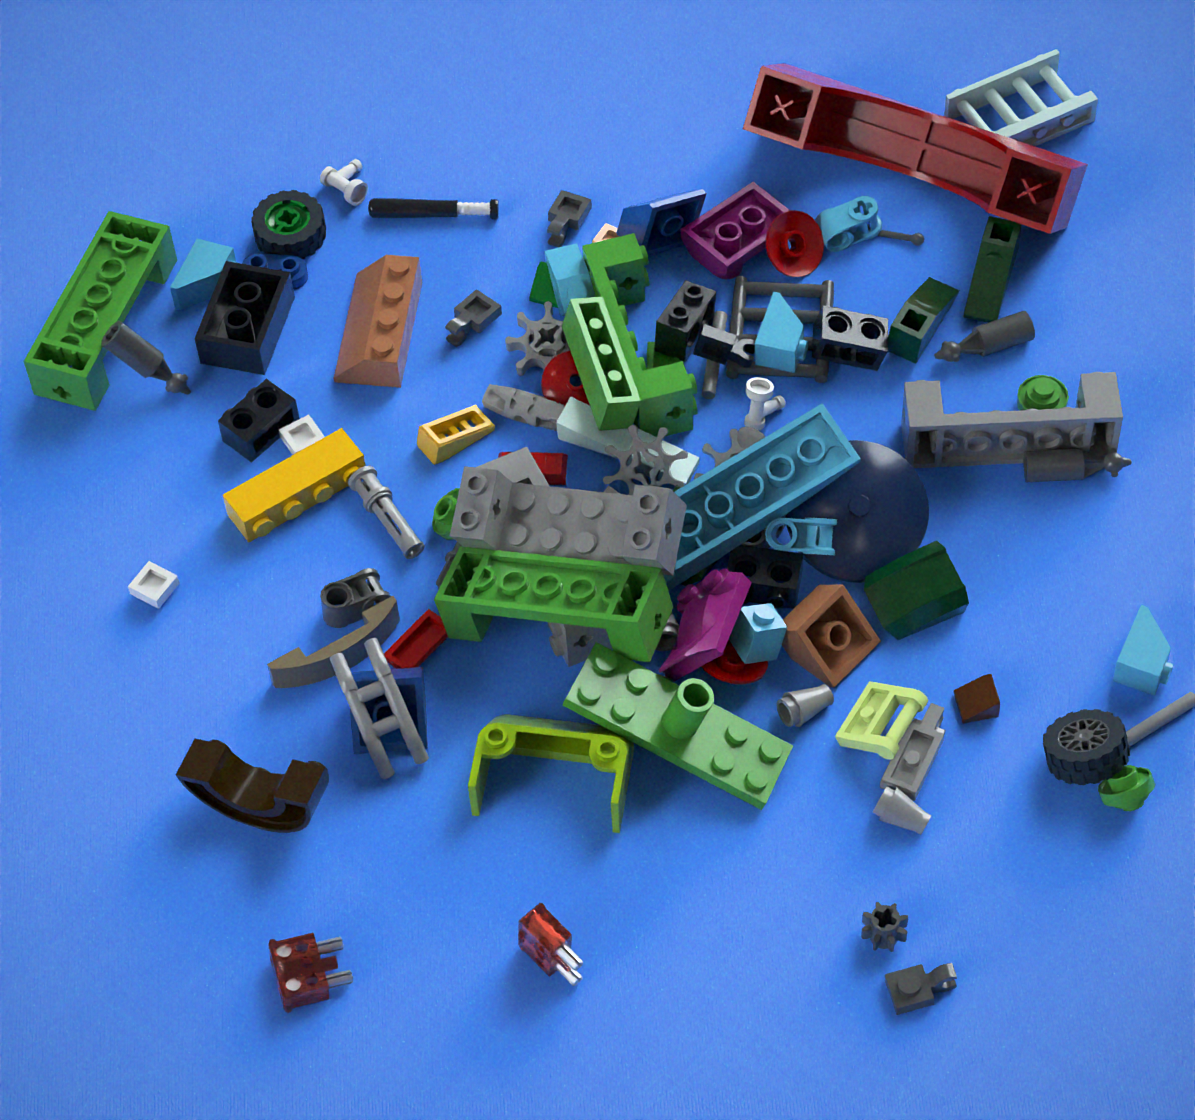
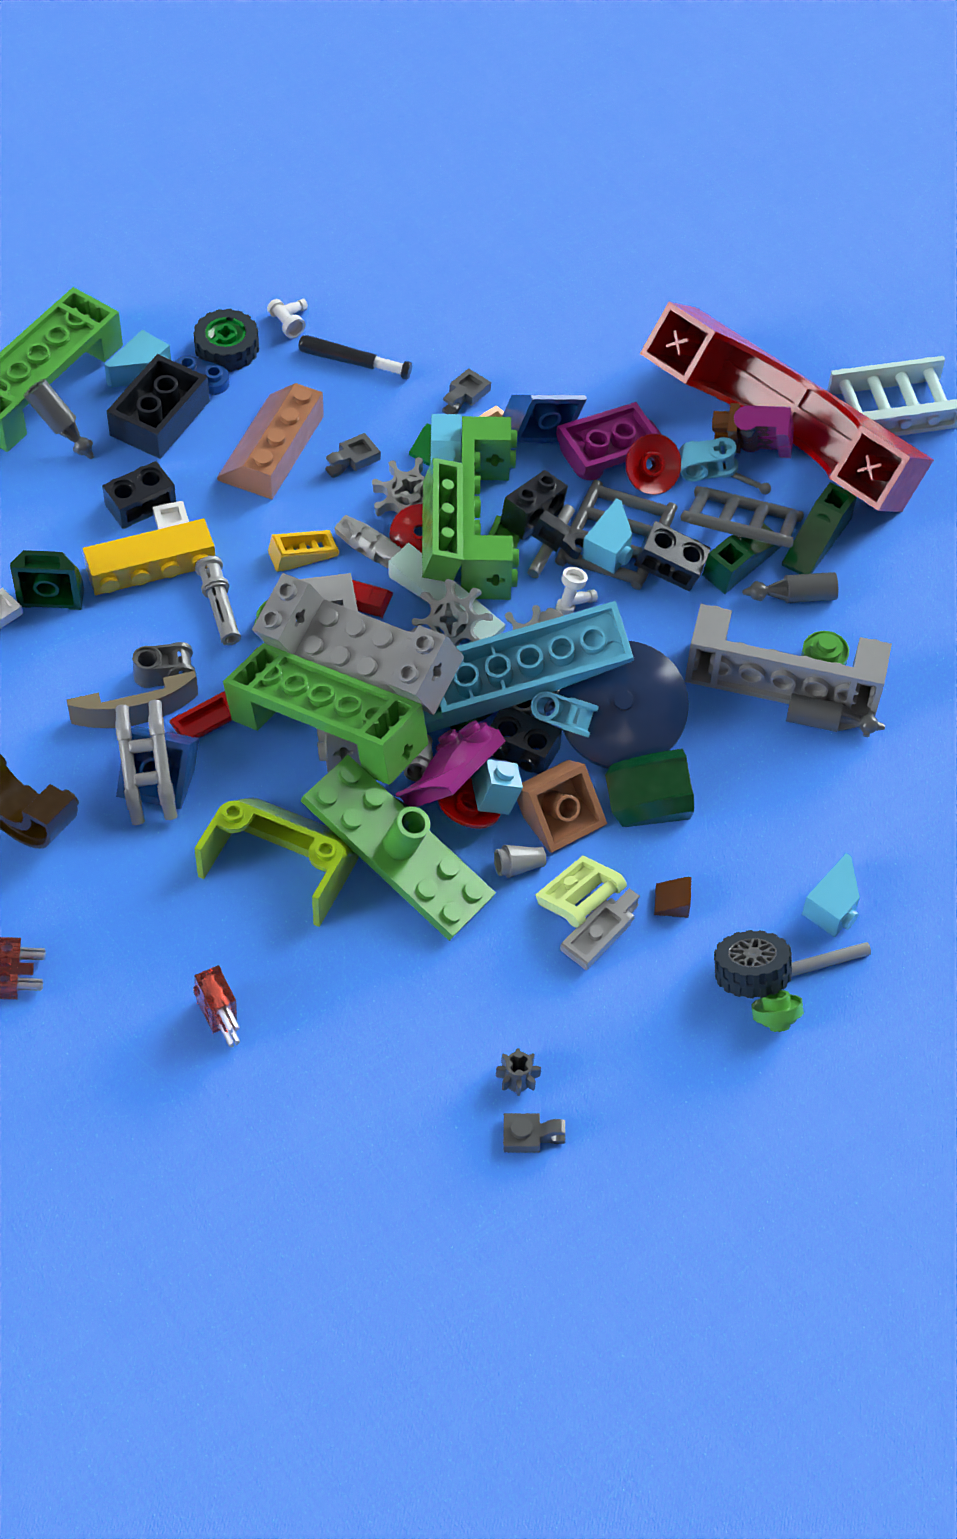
camera: 10 degrees right, 0 degrees up
light grey cone [872,786,932,835] -> none
none -> dark green slope [10,550,84,610]
none -> dark grey bar [681,486,804,548]
none -> hips [712,403,794,458]

